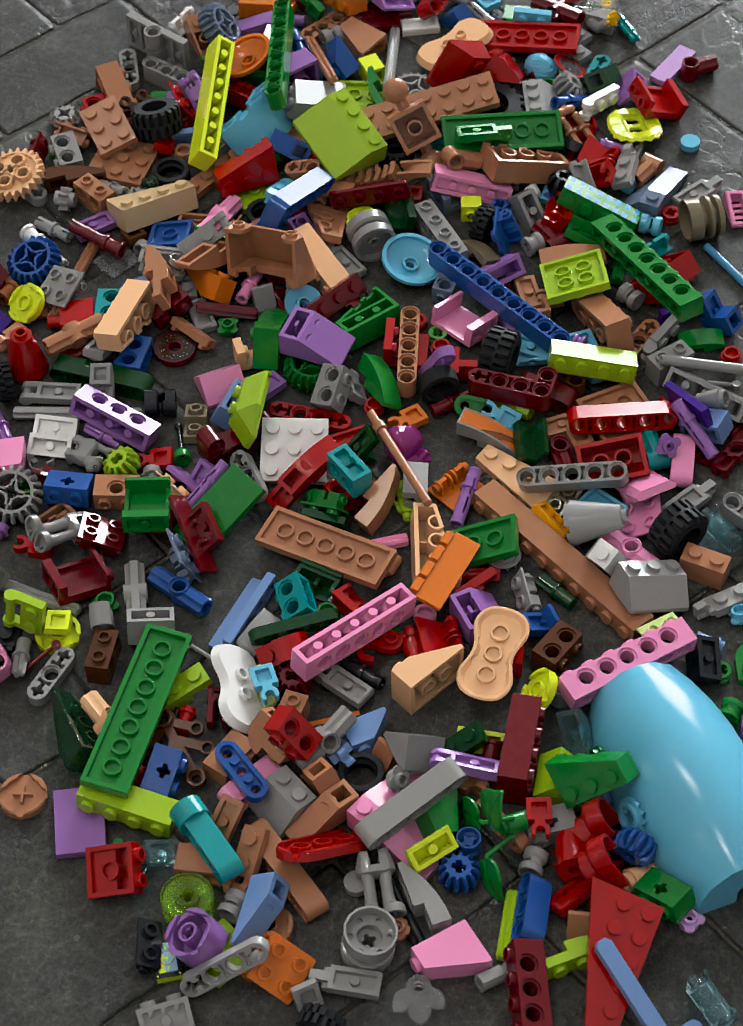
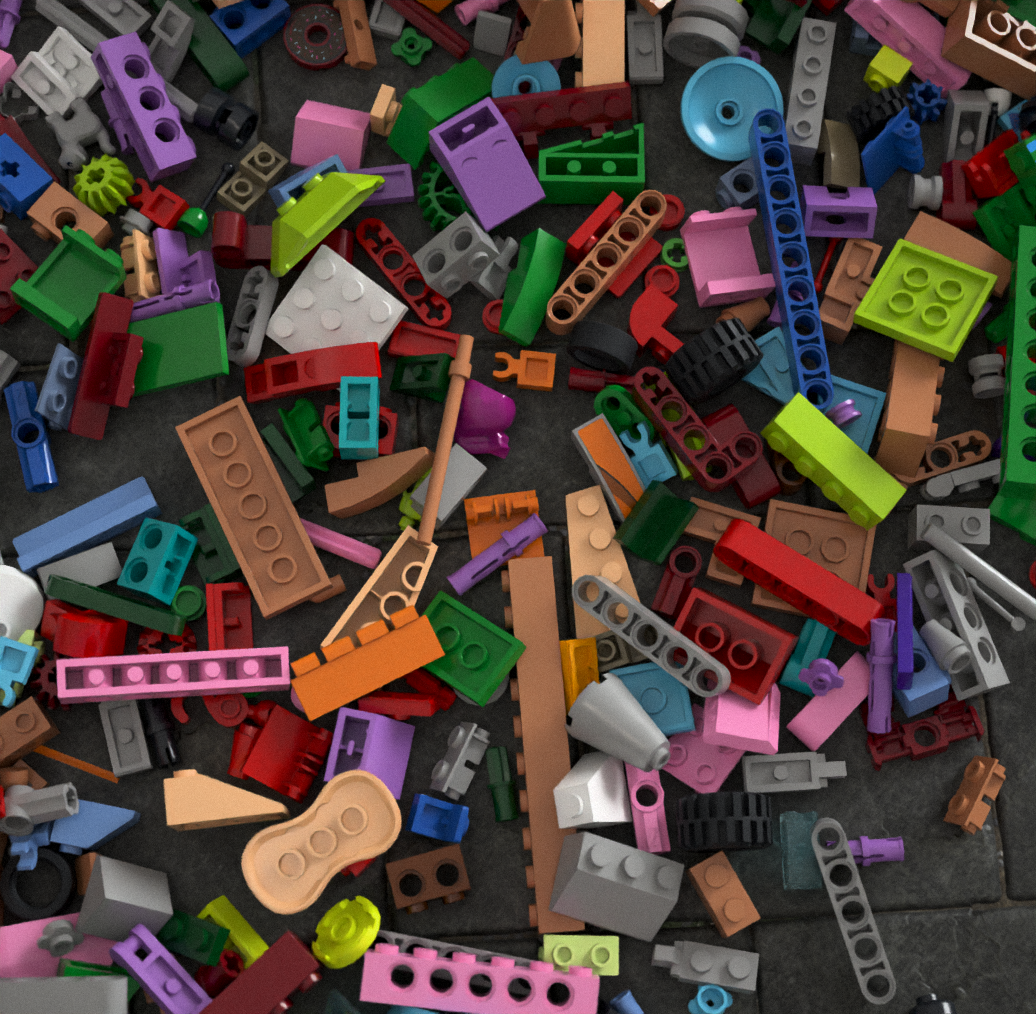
camera: 30 degrees right, 25 degrees up
medium lavender beam [417,345,456,376] -> none

